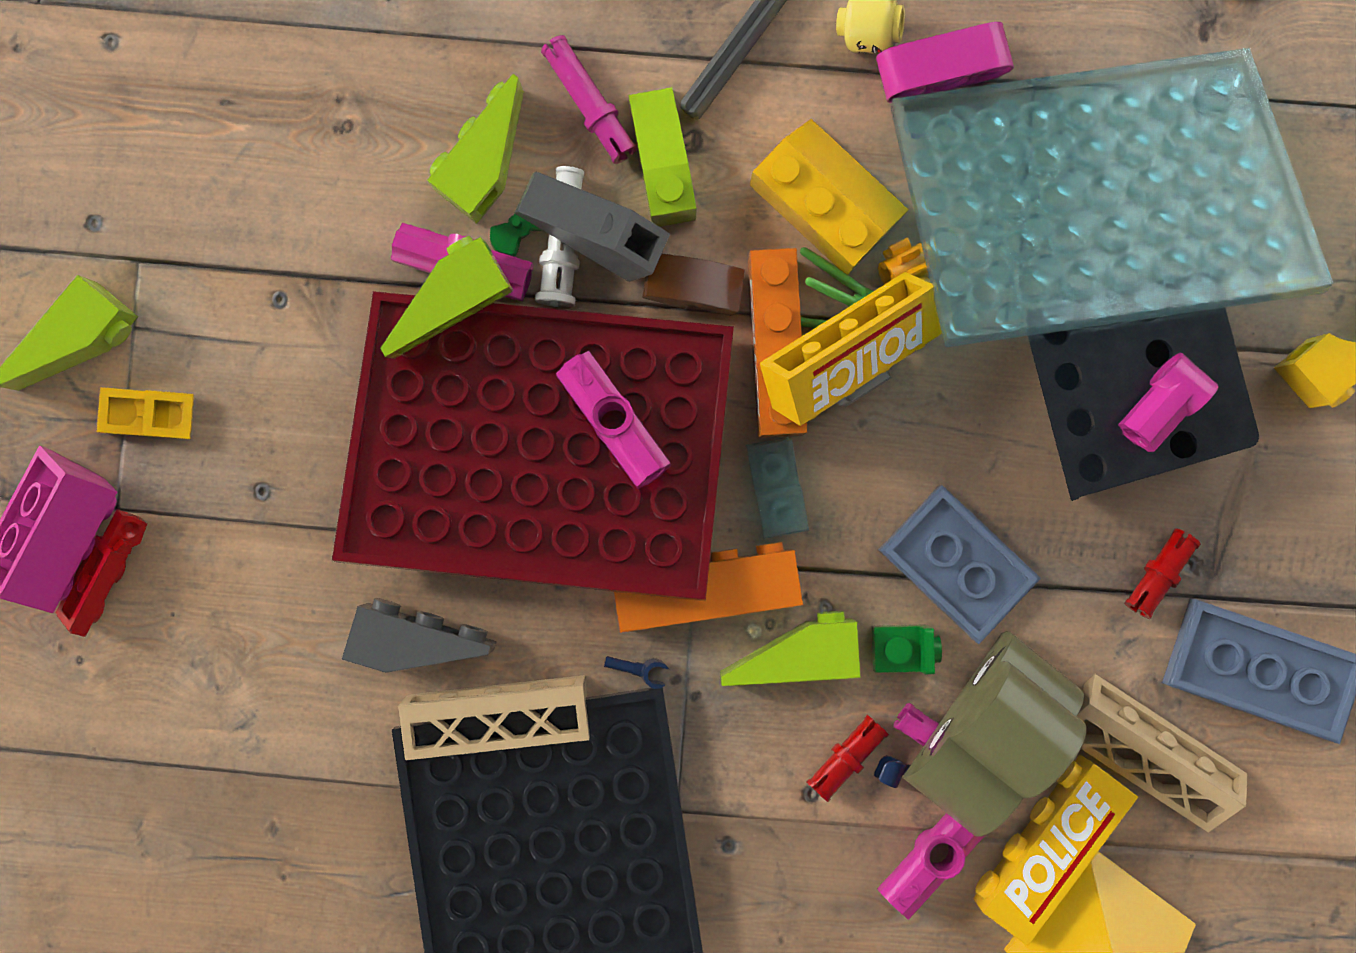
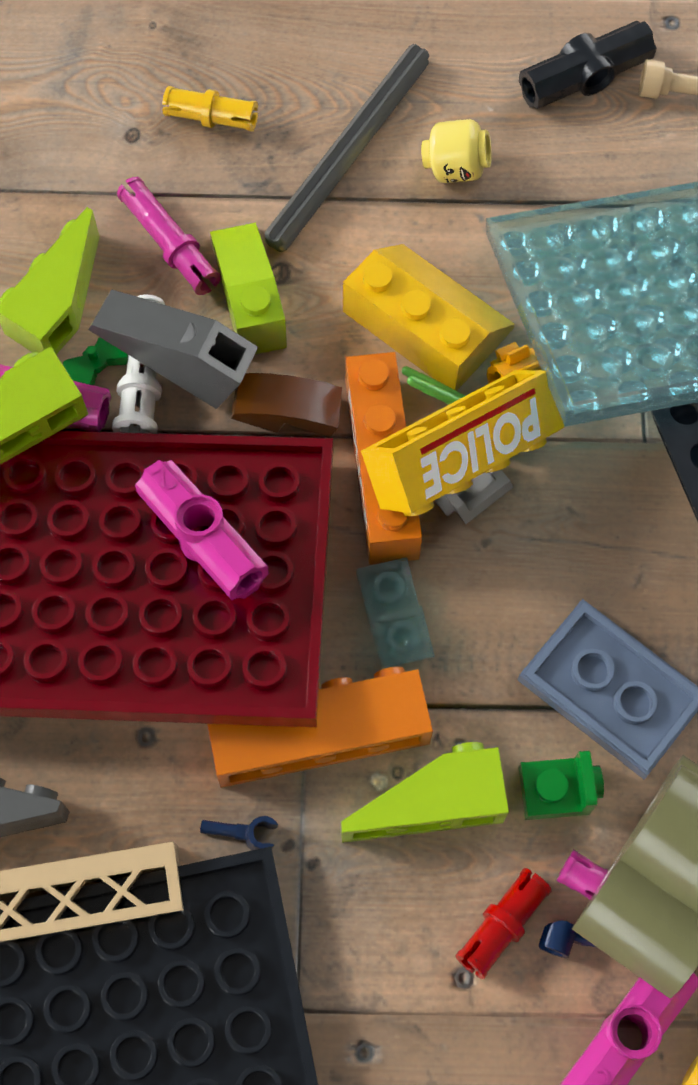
camera: 10 degrees left, 20 degrees down
dark pink beam [876,22,1014,103] -> none

